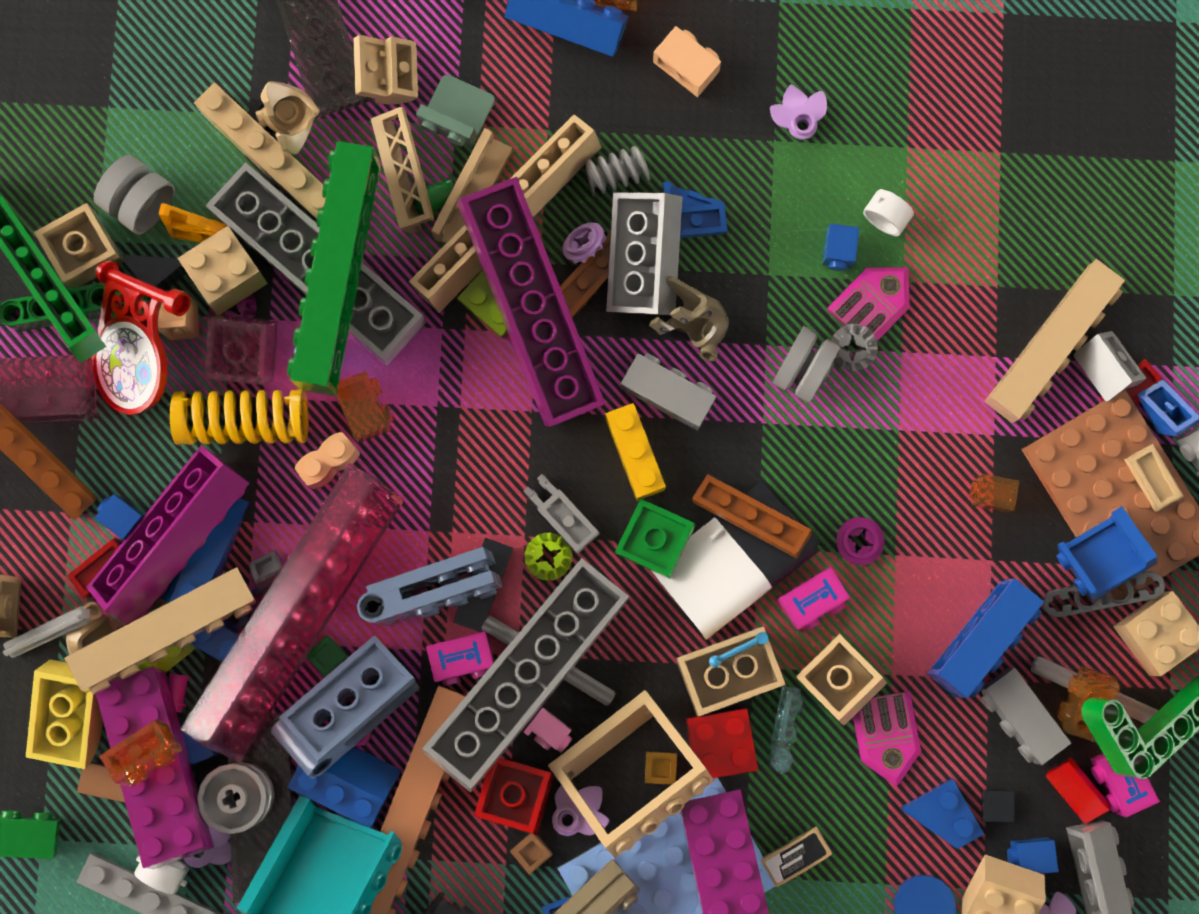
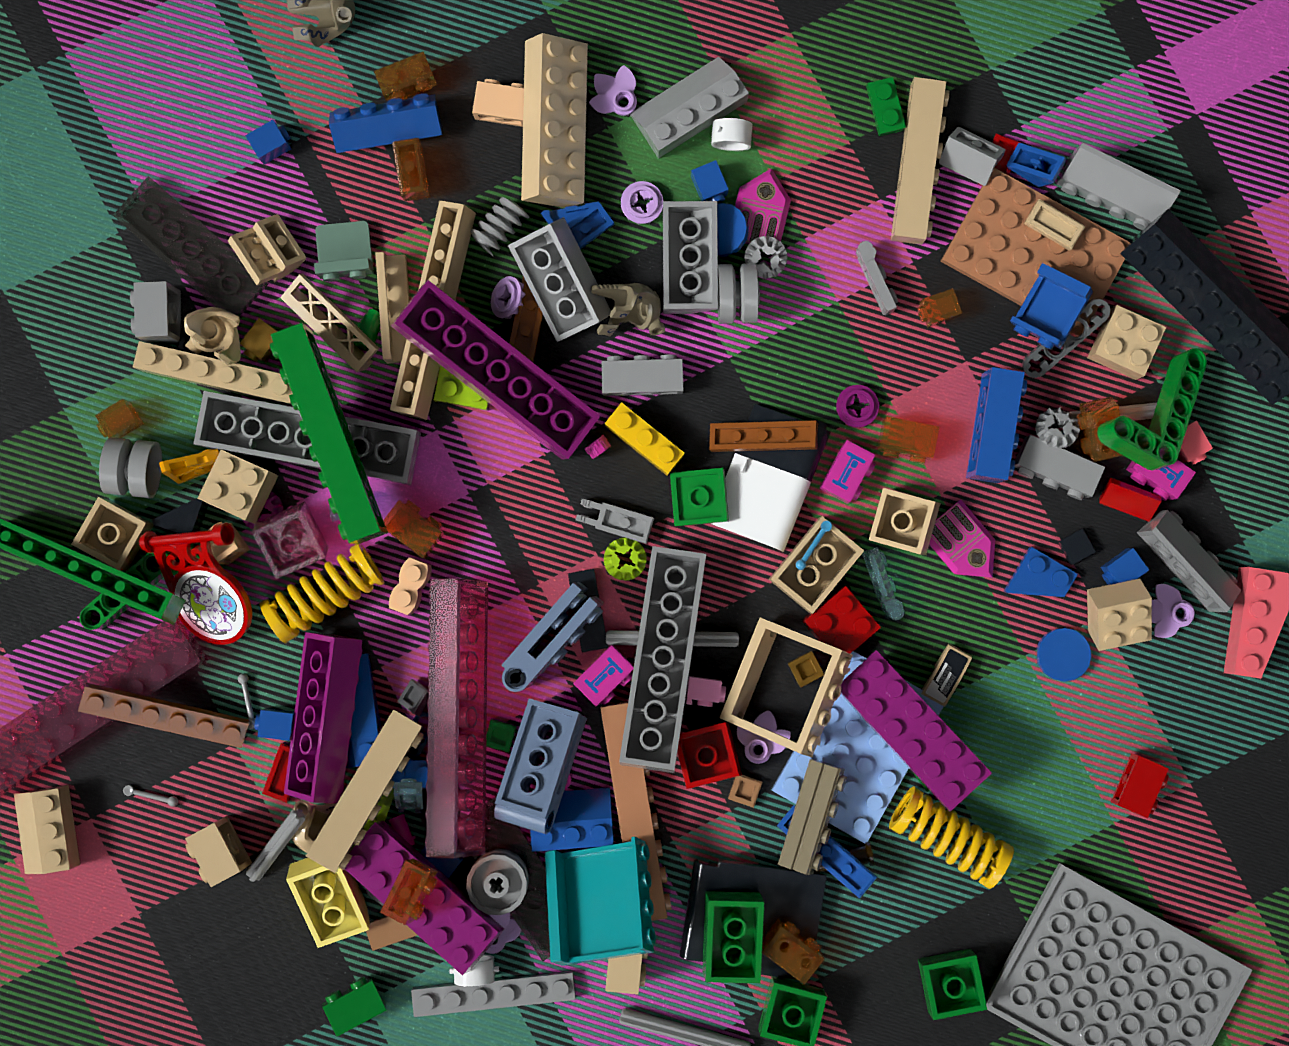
camera: 30 degrees left, 5 degrees up
none -> clear orange brick [95,399,144,438]
none -> light grey brick [130,281,182,344]
none -> light grey hinge [238,674,255,729]
none -> pearl gold brick [240,318,277,363]
none -> clear orange brick [392,138,430,201]
none -> clear light blue hinge [394,778,424,813]
none -> tan brick [521,33,588,208]
none -> dark pink axle [585,435,611,459]
none -> lavender gear [621,181,663,225]
none -> light grey slope [630,57,749,159]
none -> light grey slope [663,201,718,314]
none -> blue tile [717,203,749,258]
none -> light grey hinge [855,240,898,315]
none -> green plate [866,77,906,137]
none -> clear orange brick [877,416,939,464]
none -> light grey gear [1035,407,1080,448]
none -> coral brick [1178,420,1213,465]

